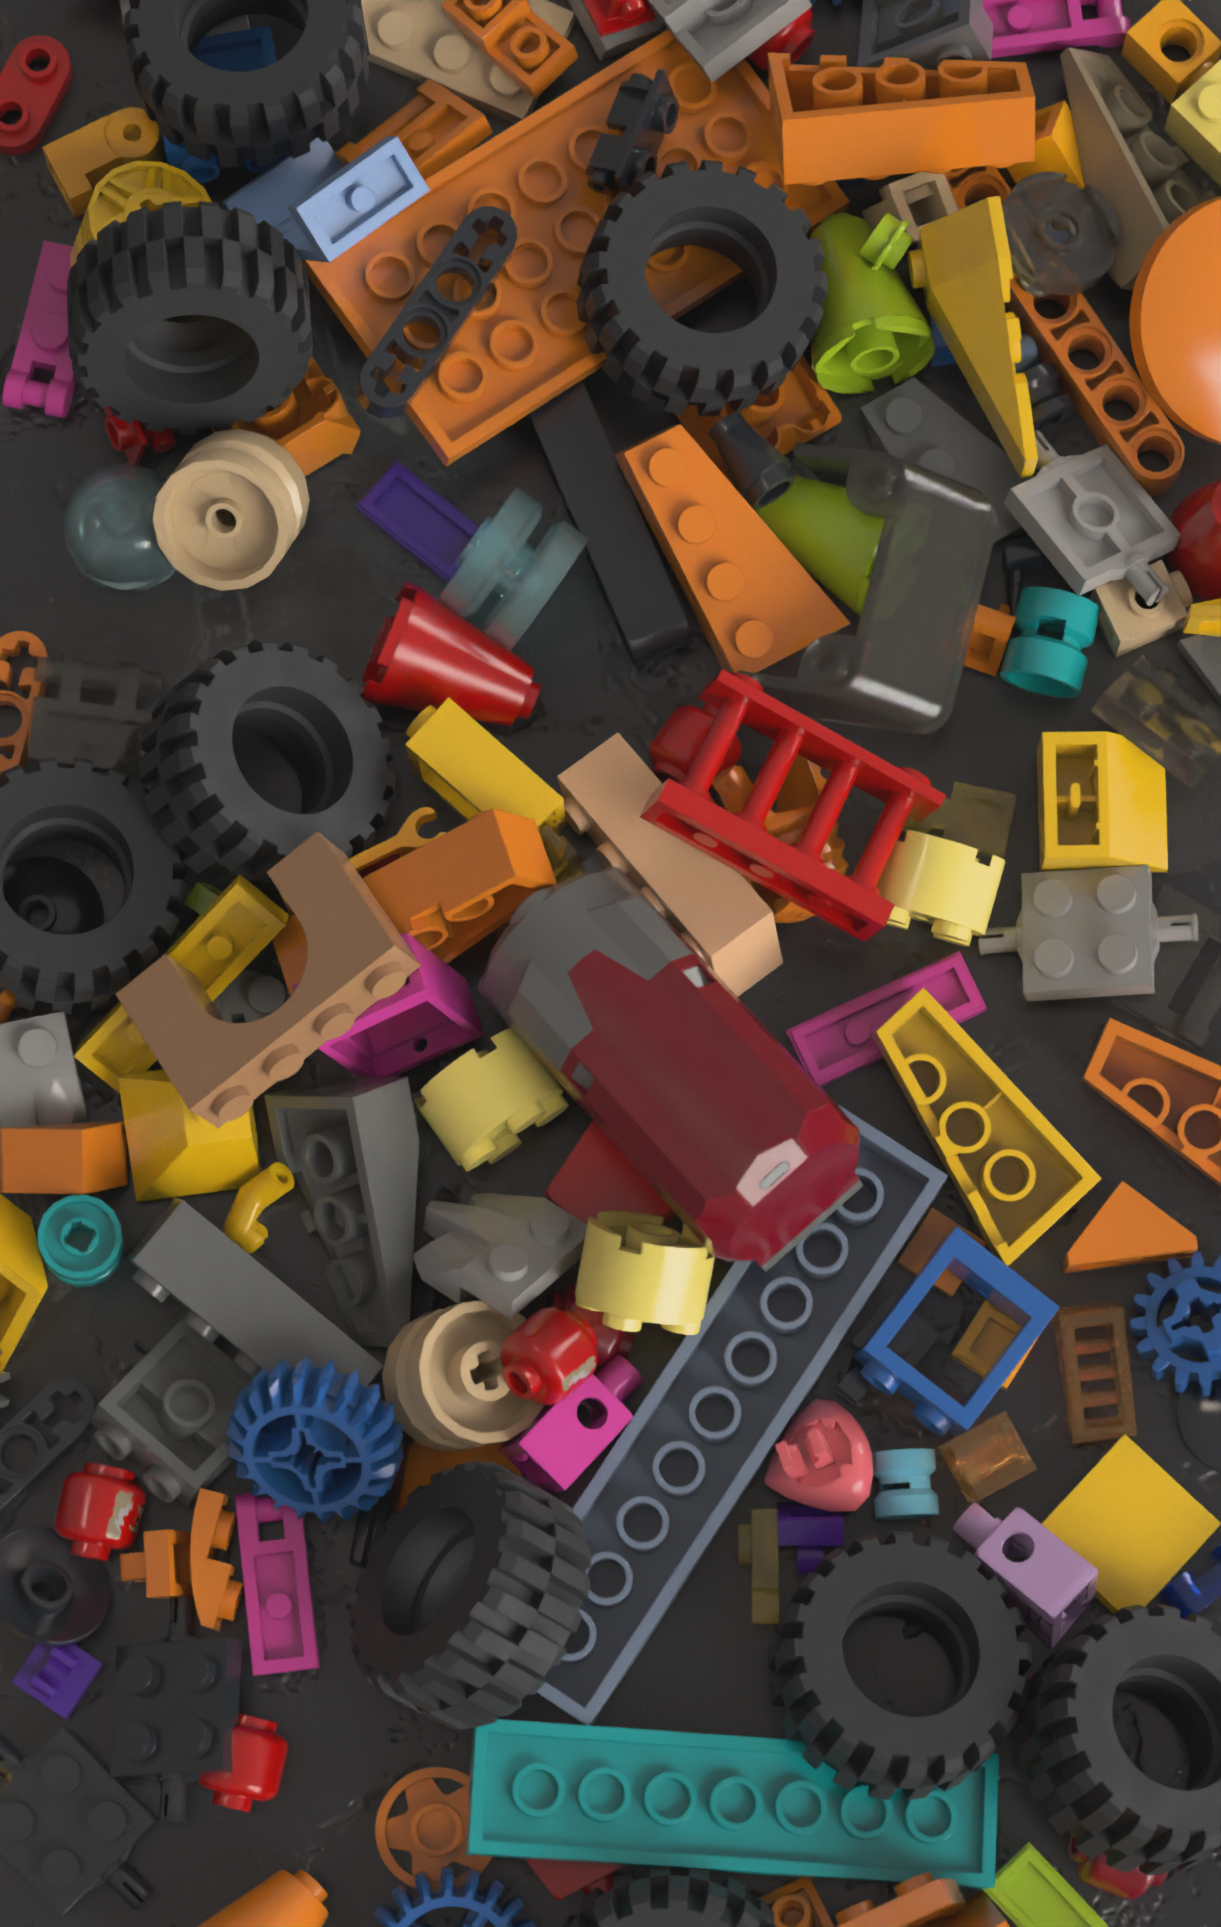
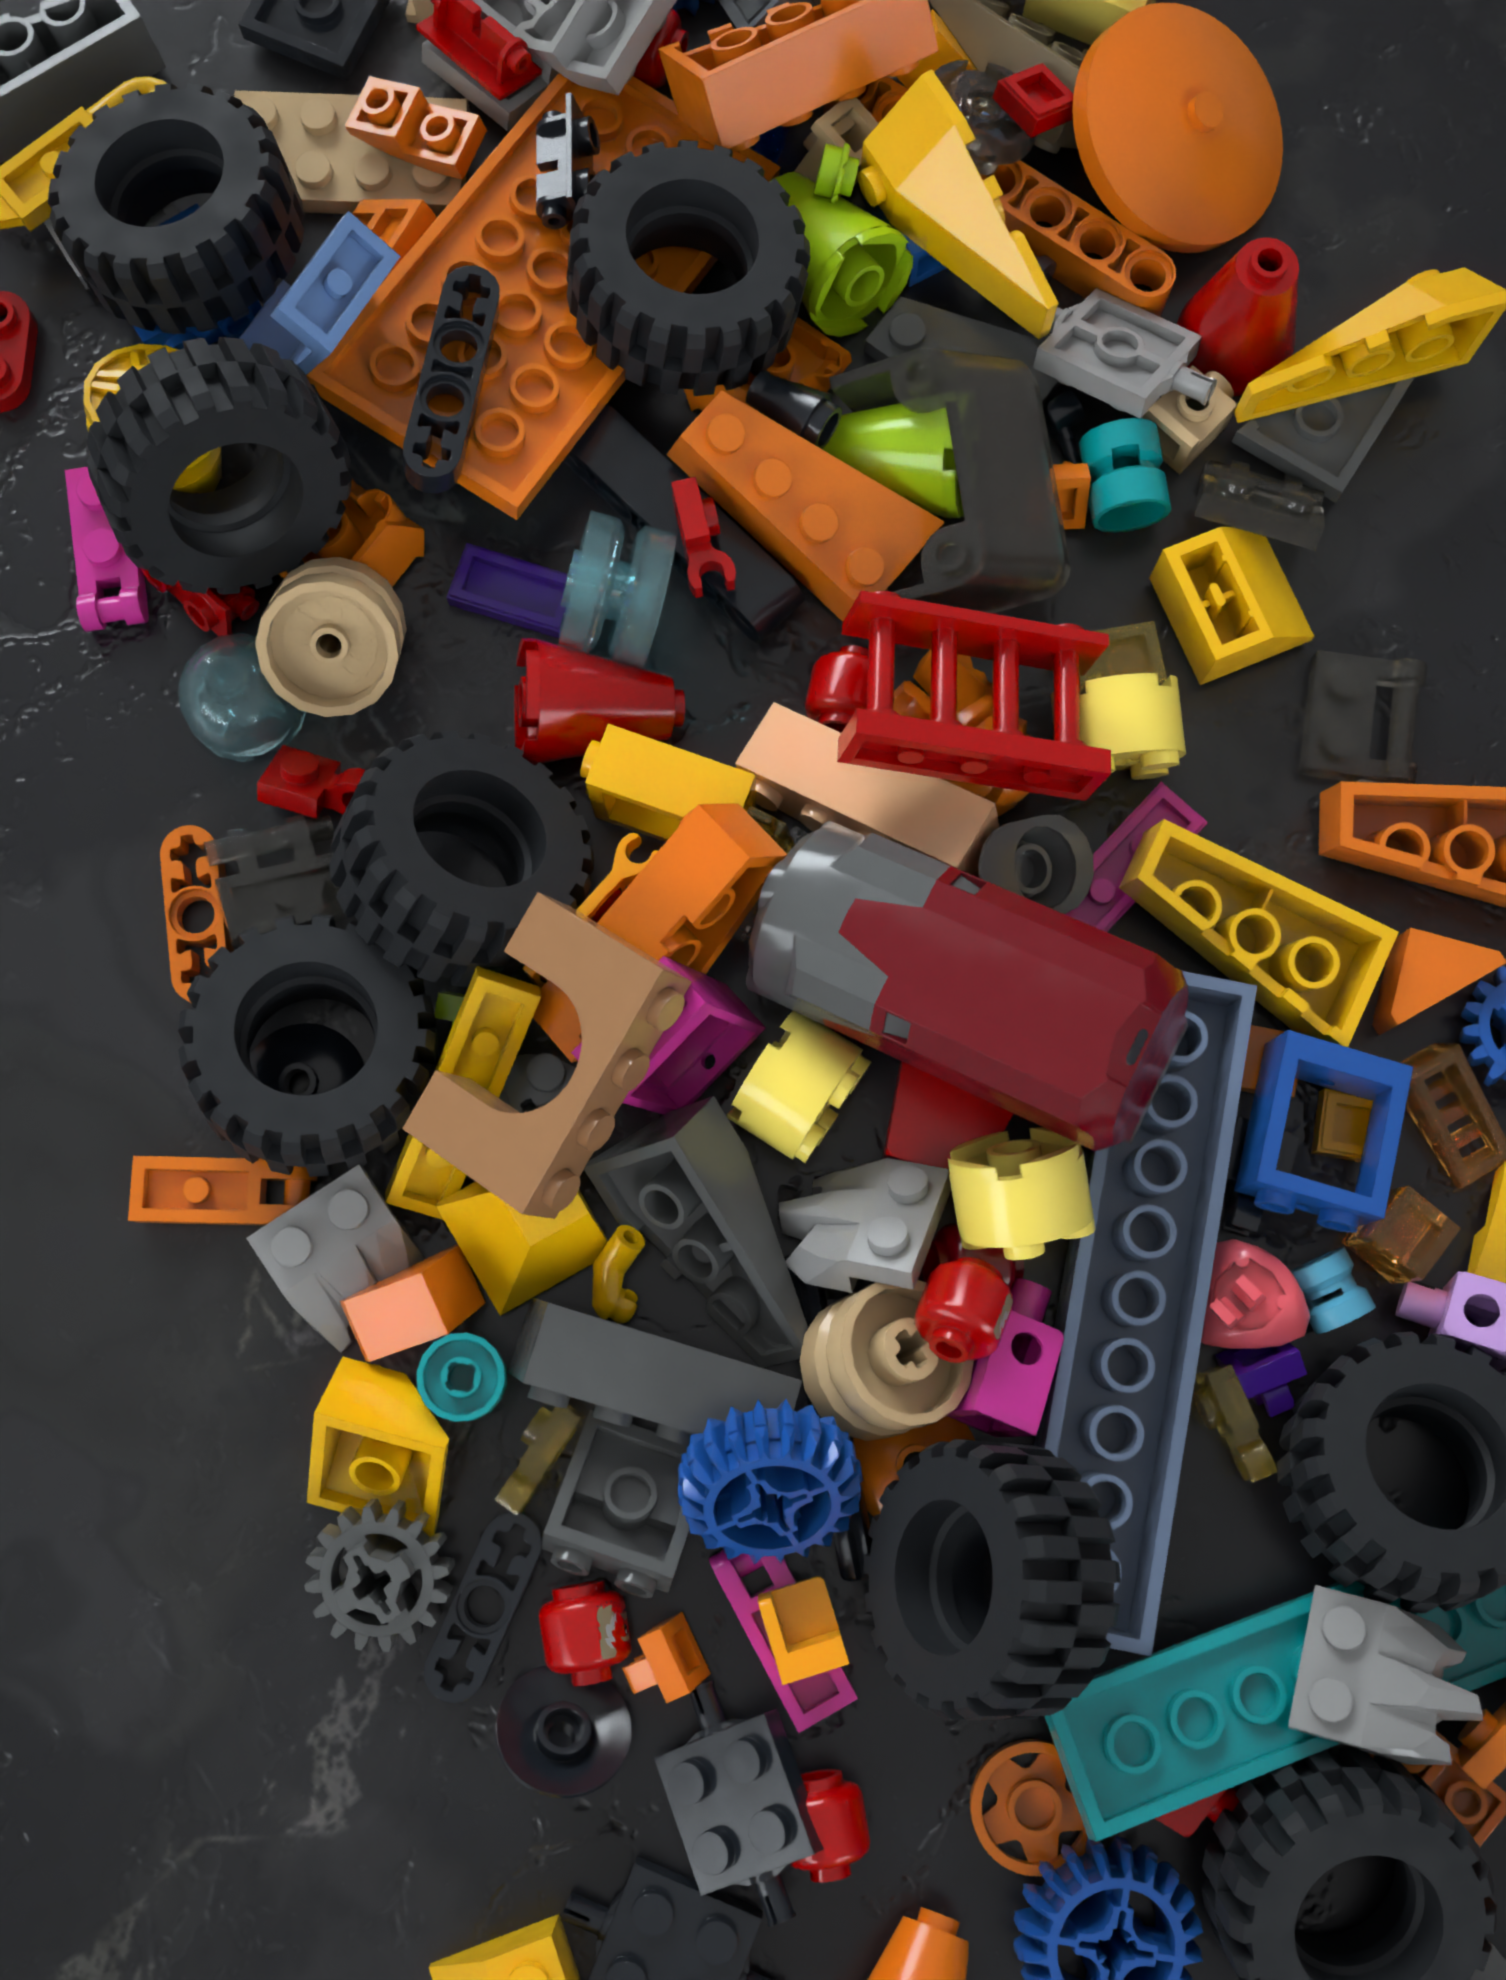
camera: 25 degrees left, 0 degrees up
dark purple tile [12,1643,105,1719] -> none
light orange leg [42,107,163,219] -> none
orange slope [190,1488,244,1632] -> none
light grey plate [978,865,1198,1001] -> none
none -> red plate [257,745,365,819]
none -> clear yellow plate [495,1405,586,1515]
none -> red plate [671,476,736,598]
none -> light orange panel [758,1576,849,1685]
none -> dark grey piece [978,815,1094,914]
none -> red tile [992,63,1073,138]
none -> light grey plate [1288,1585,1483,1765]

